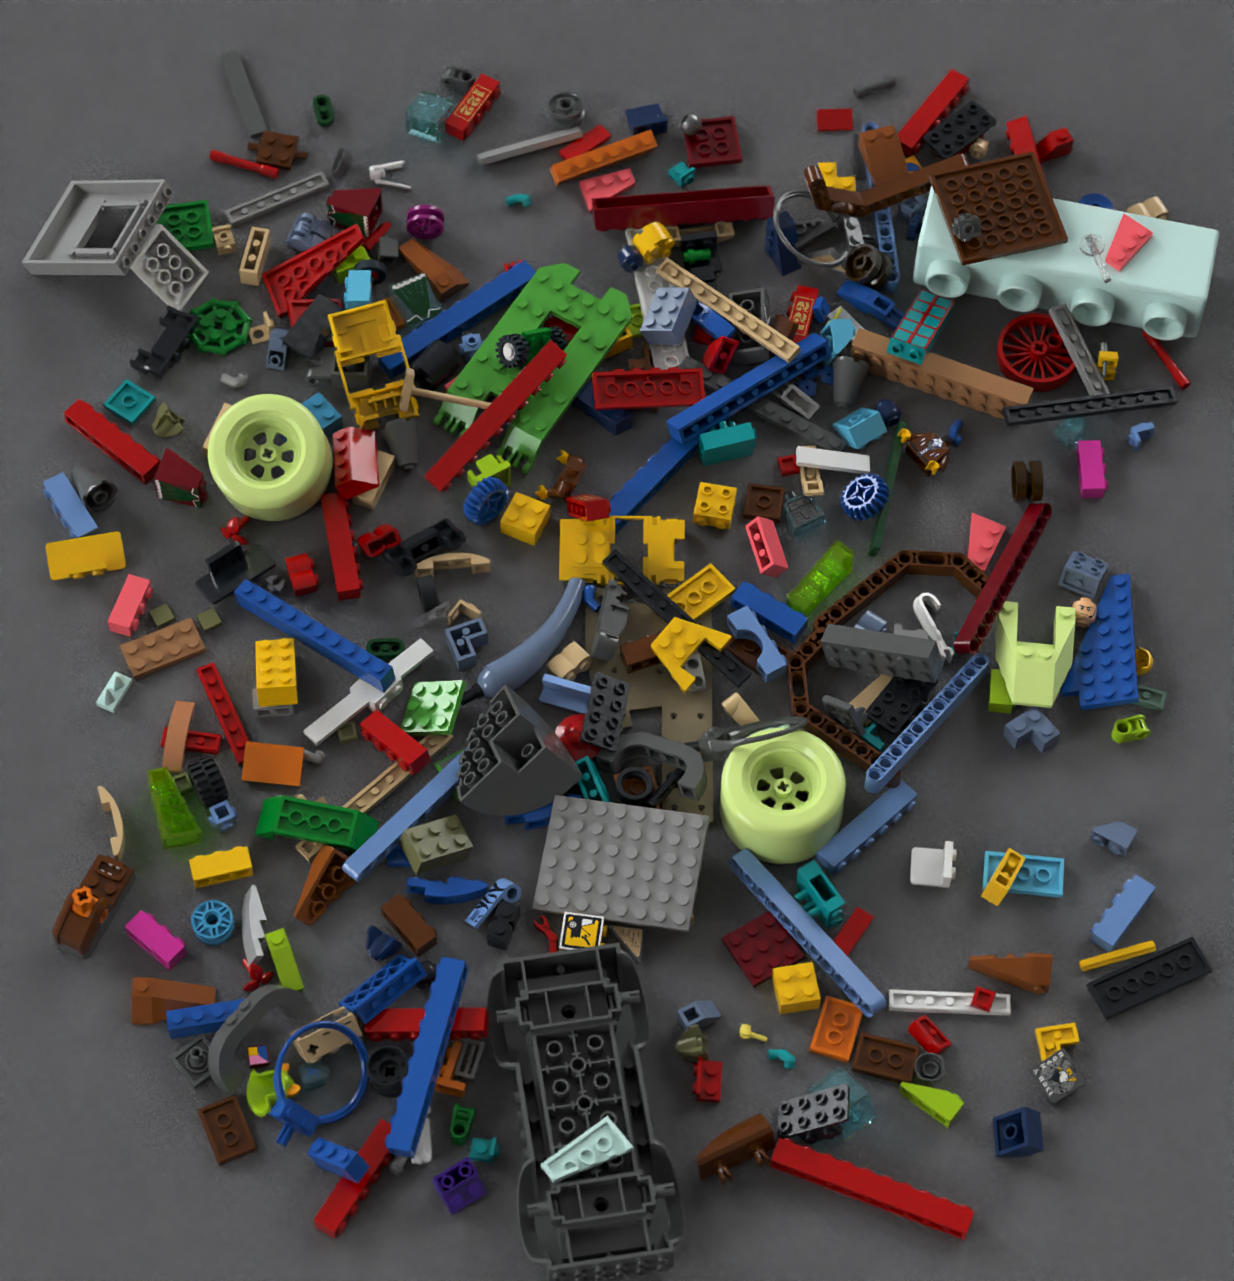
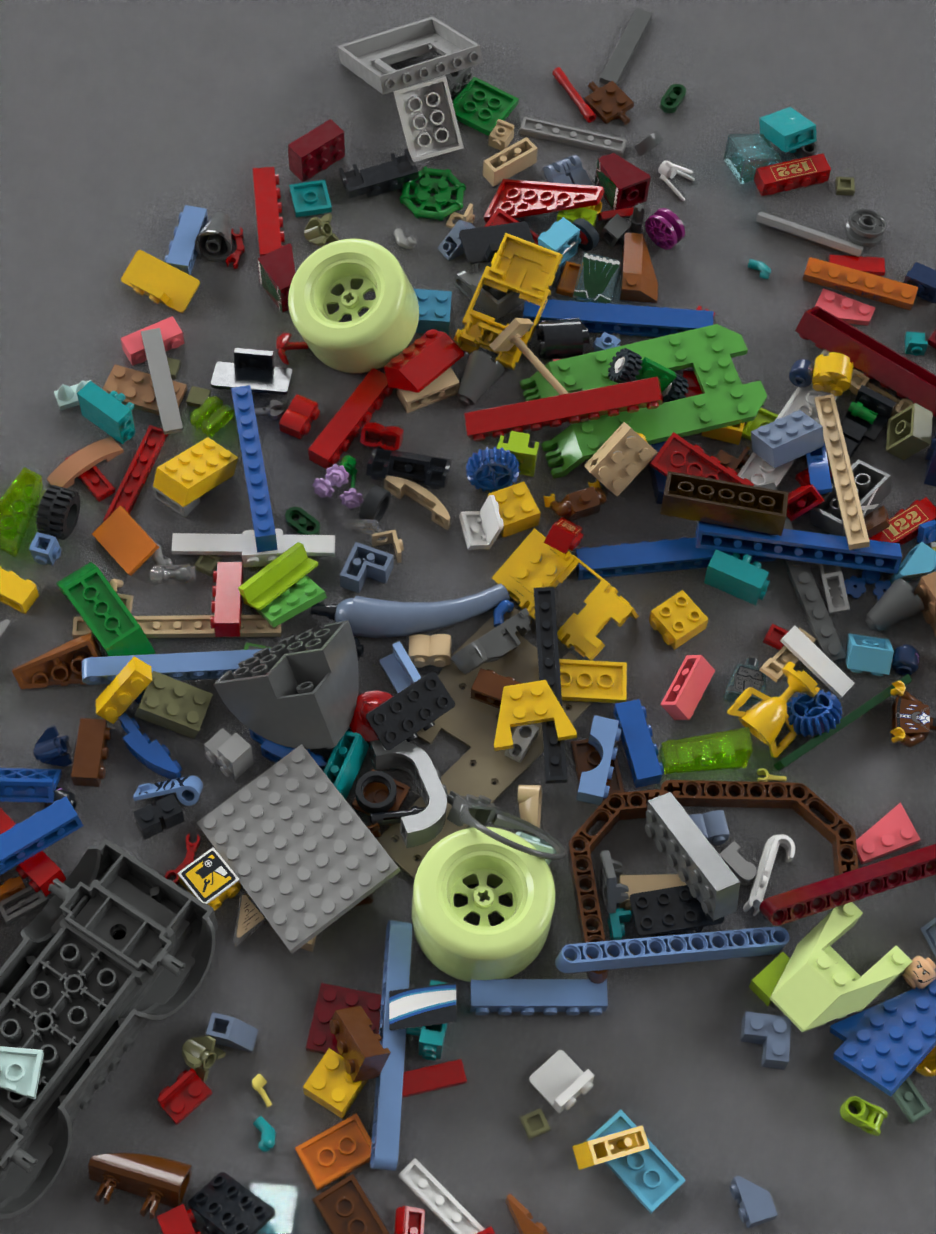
camera: 40 degrees right, 0 degrees up
reddish brown tile [743,483,785,523] -> none
none -> teal piece [77,381,136,444]
none -> yellow brick [95,656,152,724]
none -> light grey tile [141,328,183,435]
none -> clear piece [150,564,196,585]
none -> clear neon green brick [190,396,234,437]
none -> light grey brick [204,728,254,781]
none -> red piece [226,227,245,270]
none -> lime panel [238,542,319,610]
none -> dark red brick [288,119,345,182]
none -> lavender plant [312,455,364,509]
none -> reddish brown wedge [330,1006,391,1082]
none -> sticker [389,982,457,1030]
none -> white bracket [459,495,504,550]
none -> olive tile [520,1108,551,1140]
none -> tan piece [584,422,658,497]
none -> dark grey axle [630,203,645,234]
none -> dark brown brick [660,471,788,536]
none -> yellow piece [727,662,820,758]
none -> light yellow hand [757,768,787,782]
none -> teal piece [759,107,817,153]
none -> olive tile [835,177,855,196]
none -> olive brick [886,403,933,460]

